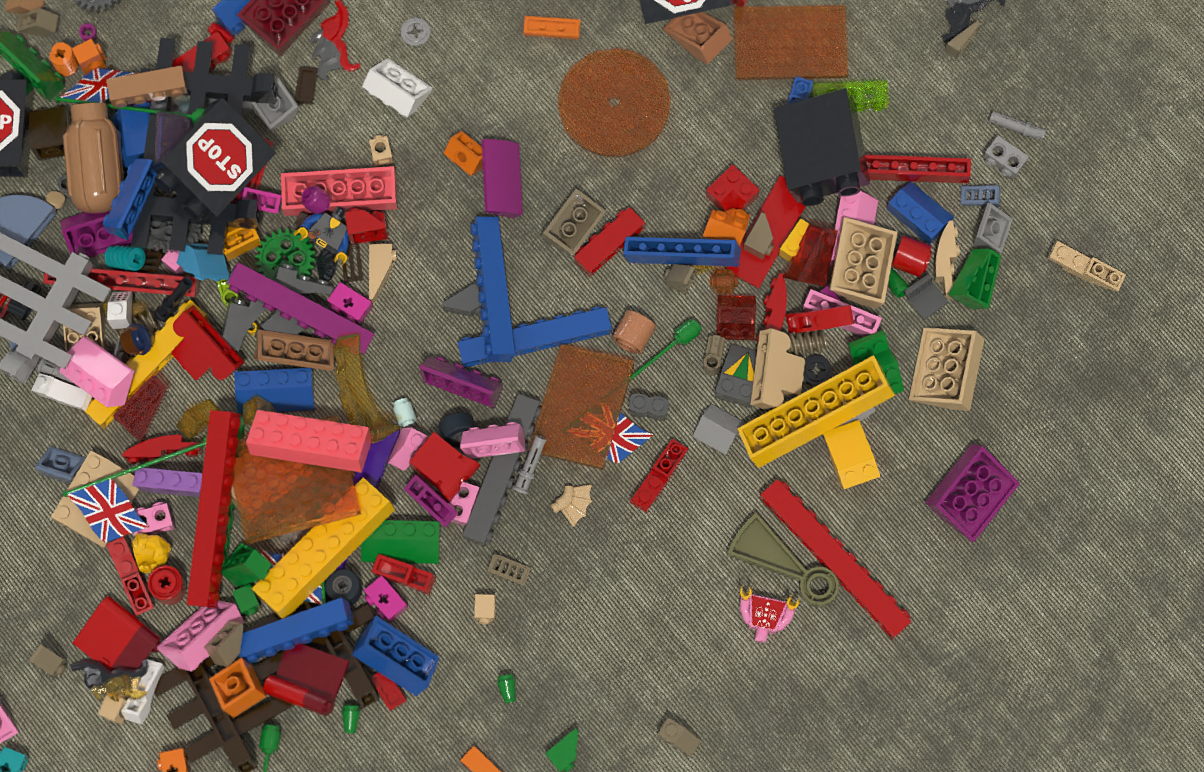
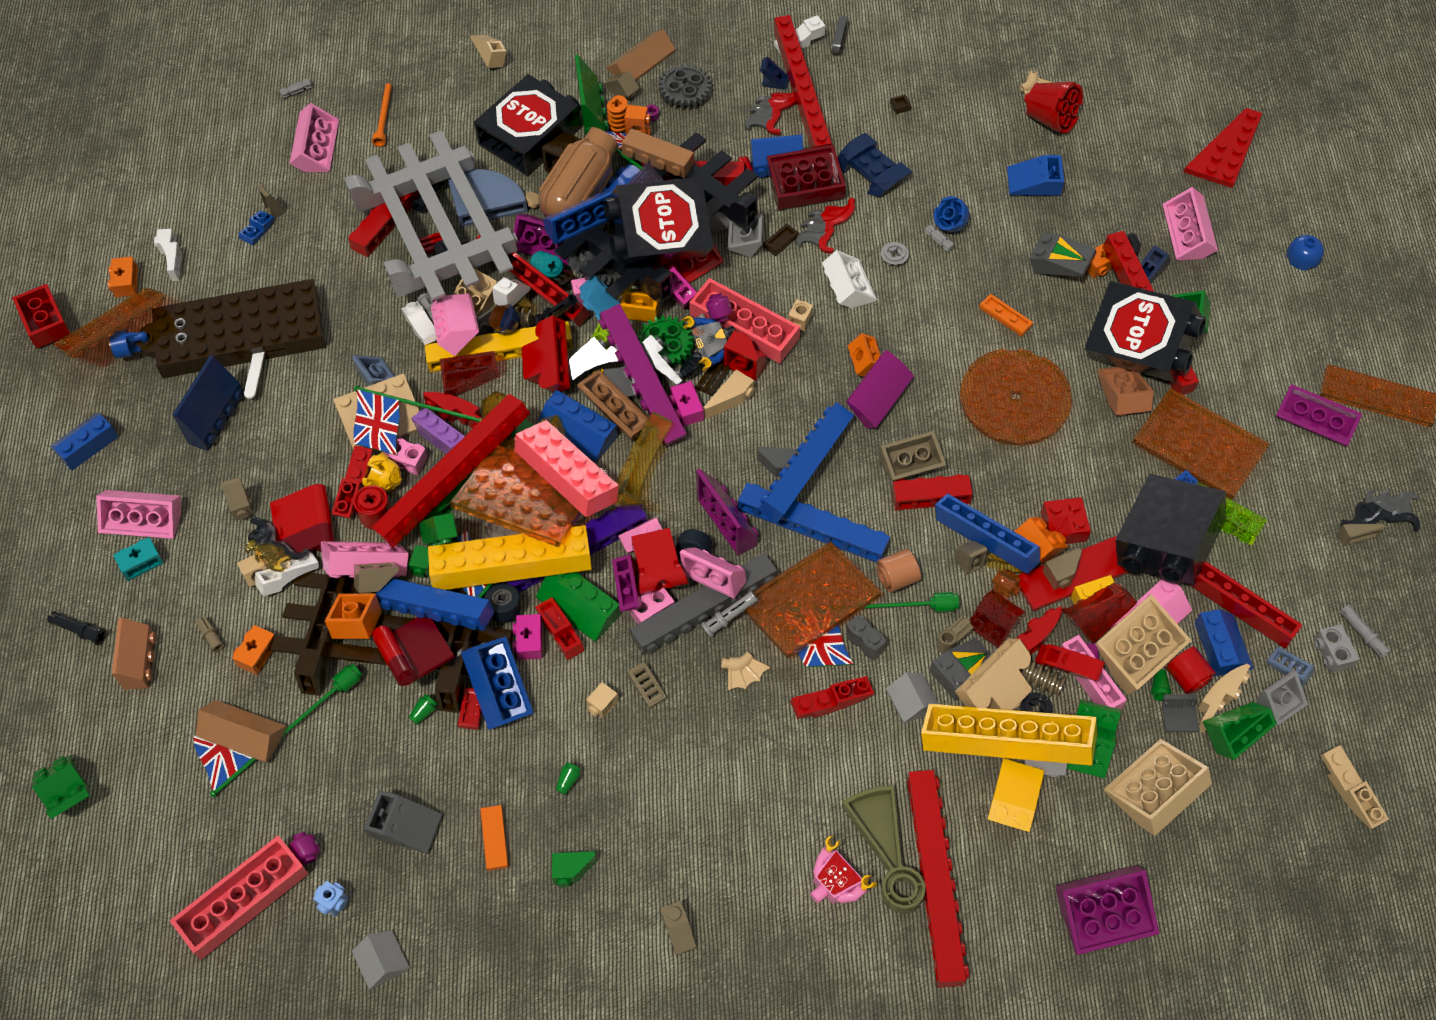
camera: 35 degrees right, 15 degrees down
light aqua brick [393,398,417,428] -> none

